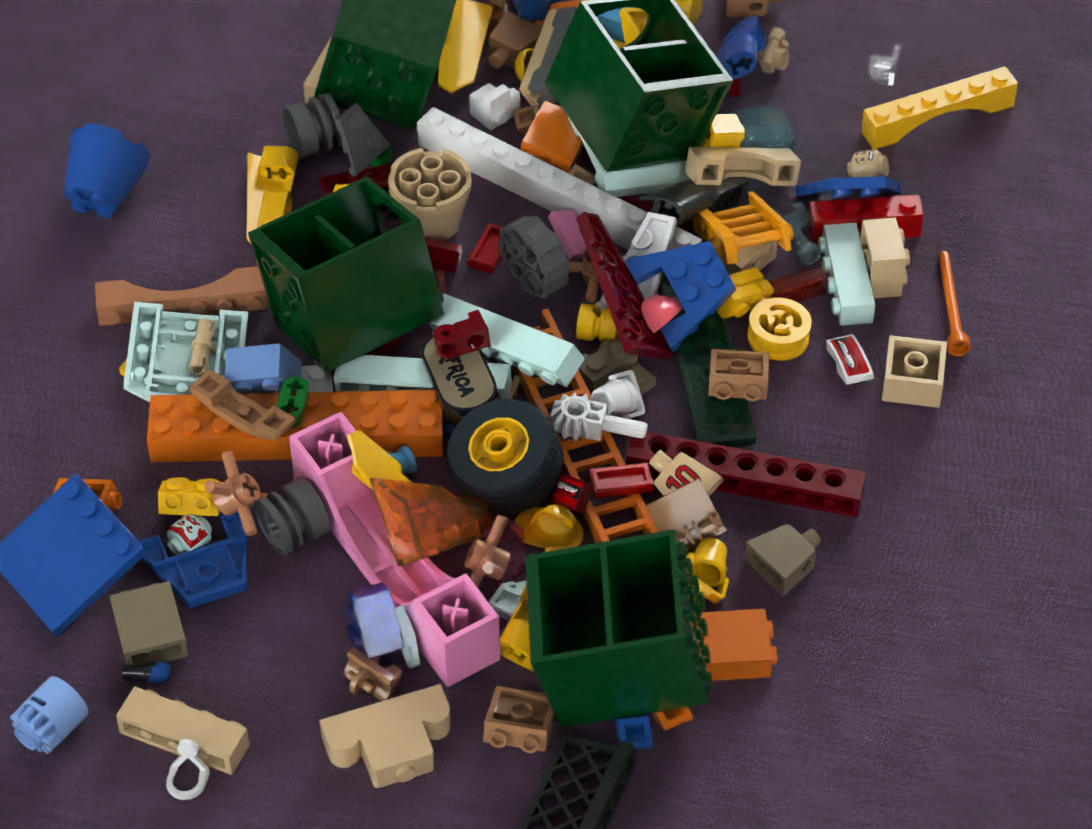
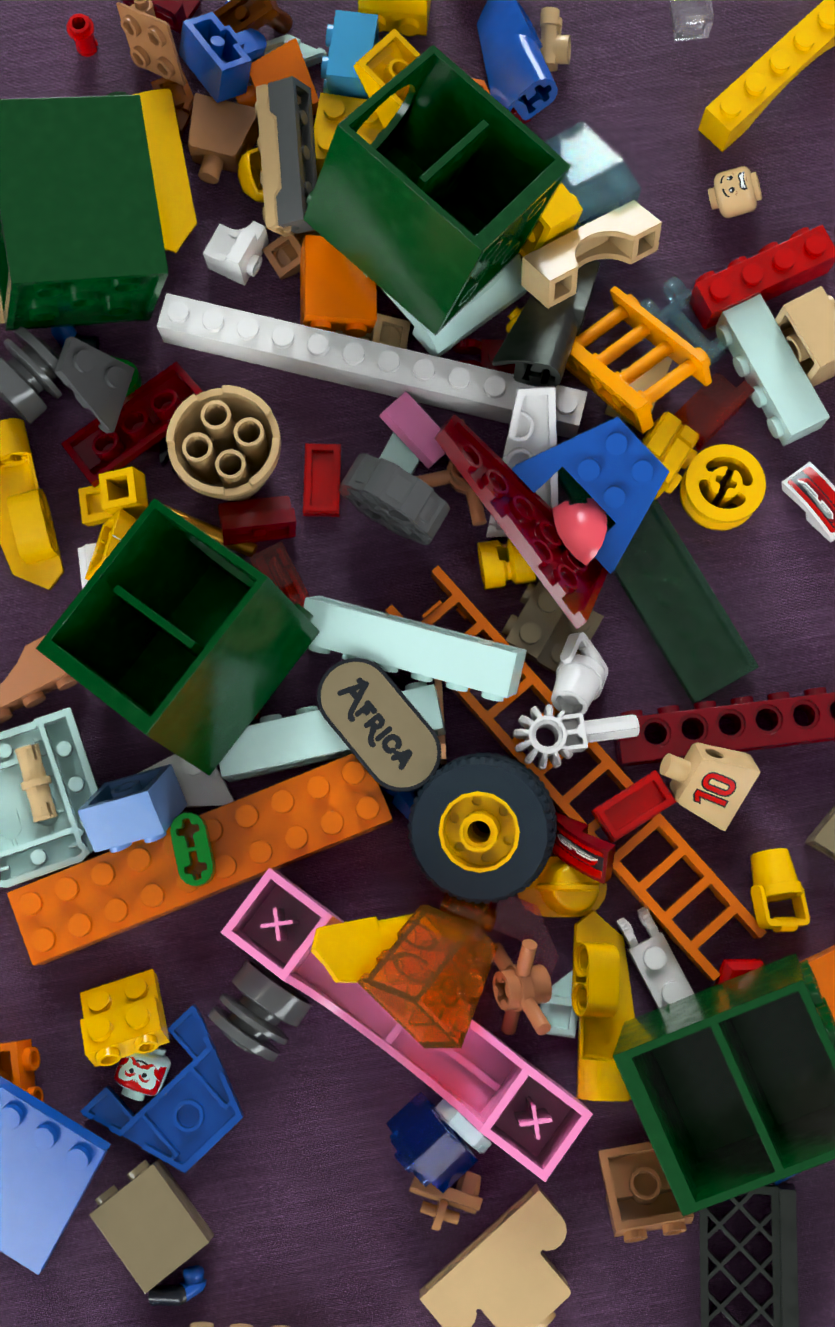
camera: 20 degrees left, 30 degrees up
medium nougat slope [189,369,296,440] -> none
nougat bar [205,451,268,536] -> none
dark azure wheel [387,445,417,474] -> none
dark red leg [433,309,491,359] -> none
medium nougat hinge [646,478,727,551] -> none
medium nougat plate [708,349,769,401] -> none
blue wing [795,177,901,199] -> none

